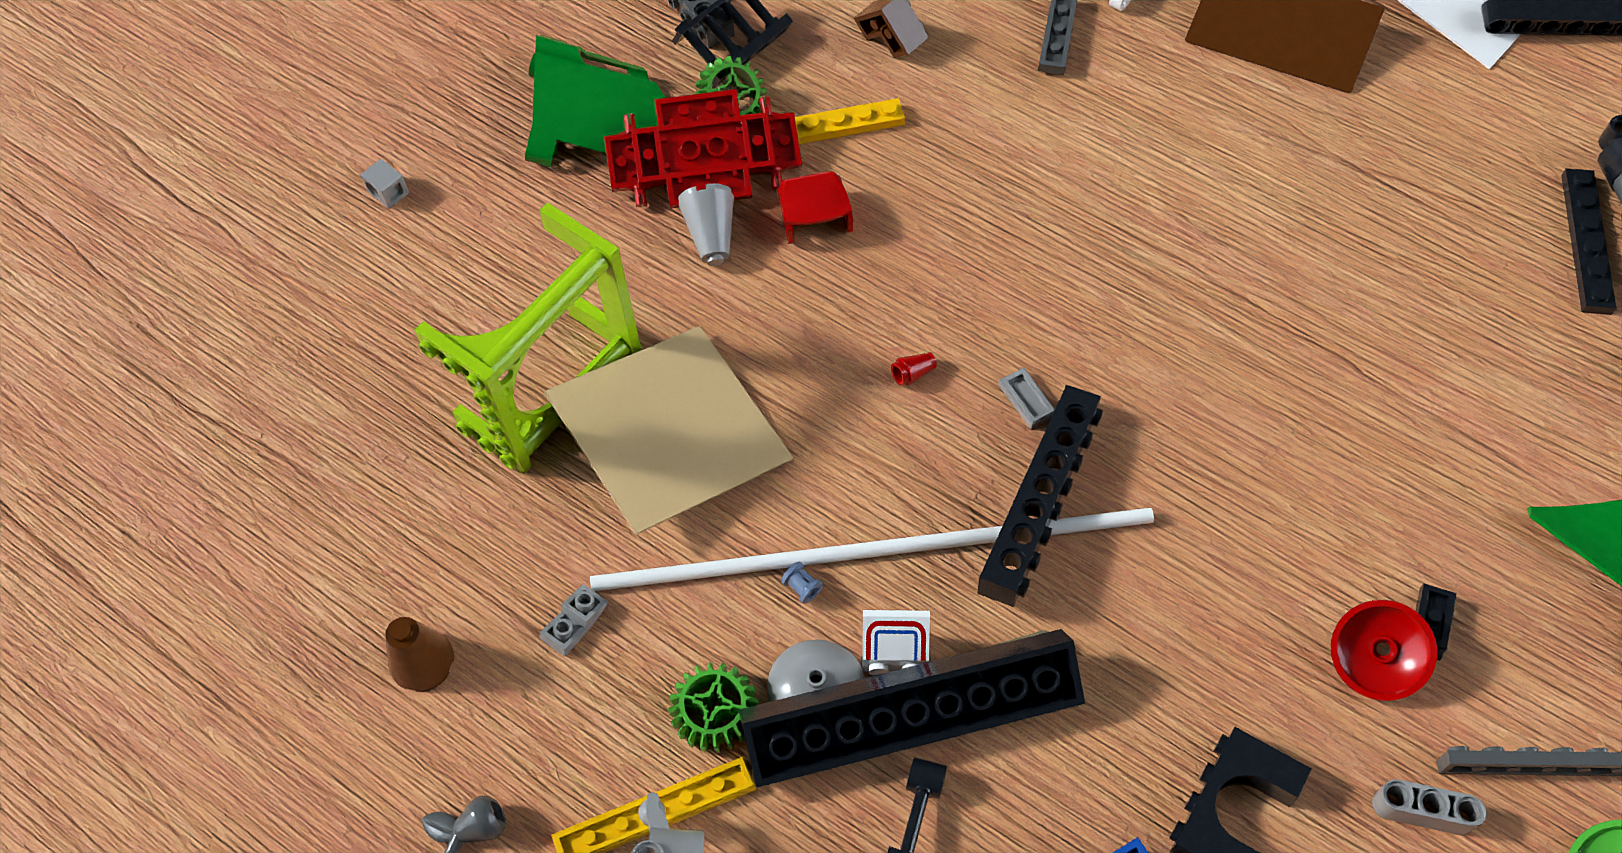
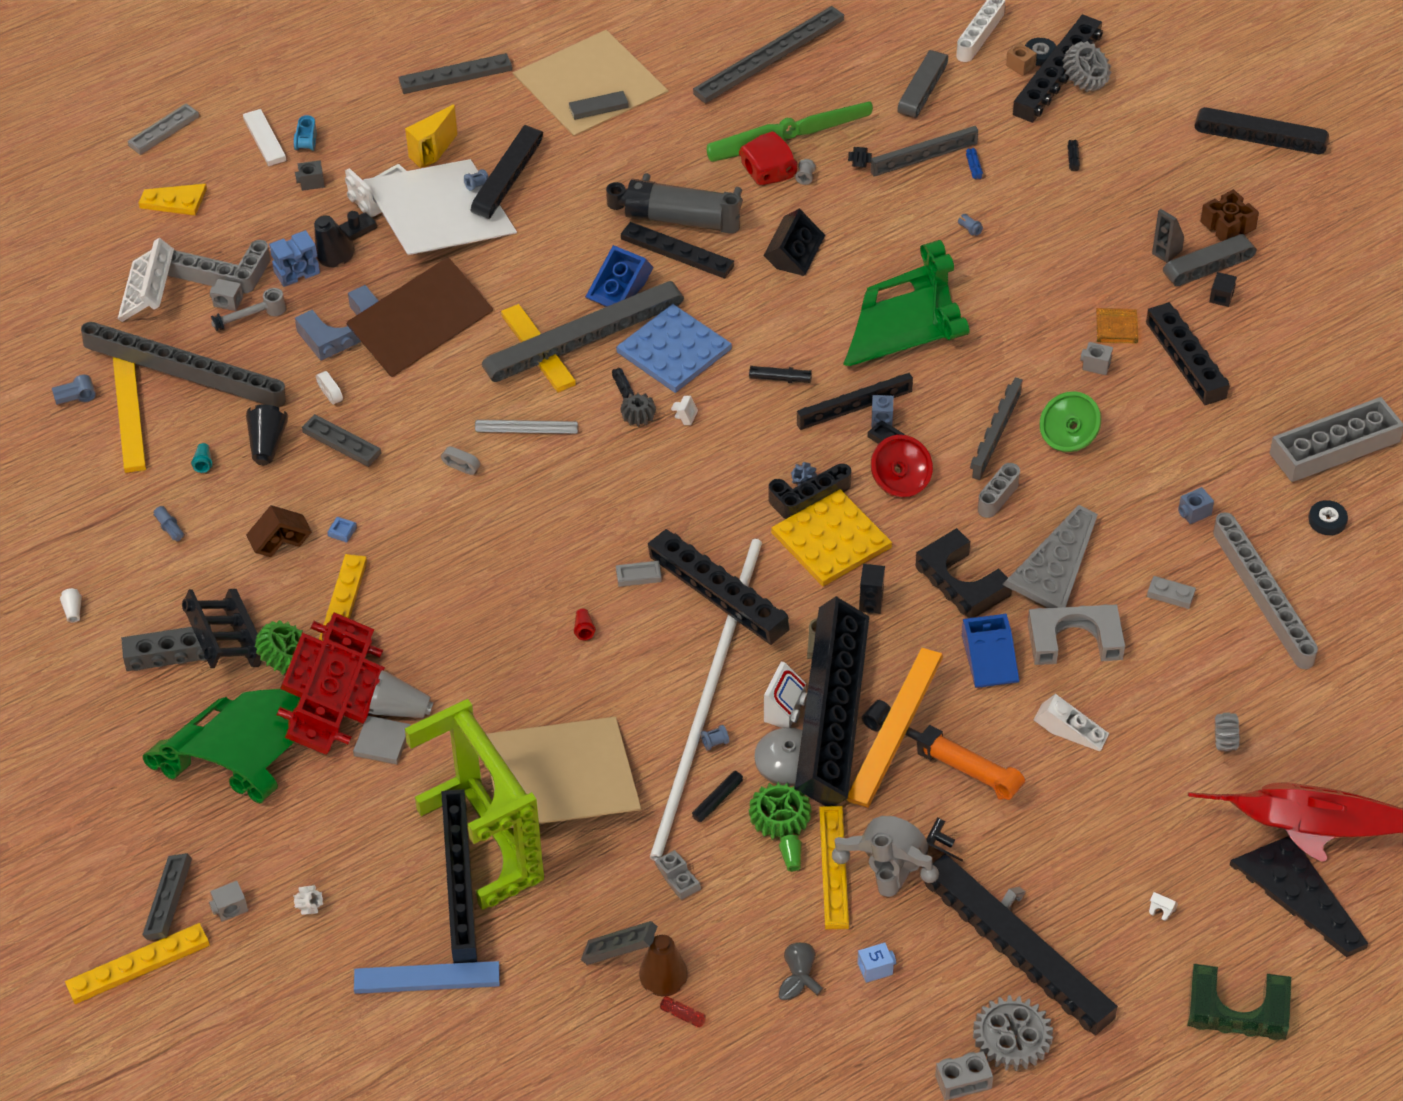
camera: 70 degrees left, 10 degrees down
red piece [777,171,853,244] -> none
none -> yellow plate [65,923,210,1004]
none -> dark grey plate [142,853,192,940]
none -> white gear [293,885,323,915]
none -> medium blue tile [327,517,357,542]
none -> light grey tile [353,716,410,765]
none -> medium blue tile [354,961,500,994]
none -> light grey beam [441,446,480,475]
none -> black brick [441,789,478,964]
none -> light grey axle [475,420,578,434]
none -> dark grey beam [481,281,684,382]
none -> yellow tile [501,304,576,393]
none -> dark grey plate [581,921,658,965]
none -> blue slope [585,245,654,307]
none -> black axle [612,368,634,398]
none -> medium blue plate [616,304,732,393]
none -> dark grey gear [620,392,656,427]
none -> clear red axle [660,996,706,1027]
none -> white tile [671,396,698,425]
none -> black axle [692,771,743,822]
none -> black pin [749,365,812,384]
none -> black beam [768,464,852,519]
none -> yellow plate [771,489,892,587]
none -> bright green cone [779,835,802,872]
none -> sand blue gear [791,462,817,486]
none -> black plate [797,373,913,430]
none -> light orange tile [847,648,943,808]
none -> black brick [859,564,885,614]
none -> sand blue brick [871,395,894,427]

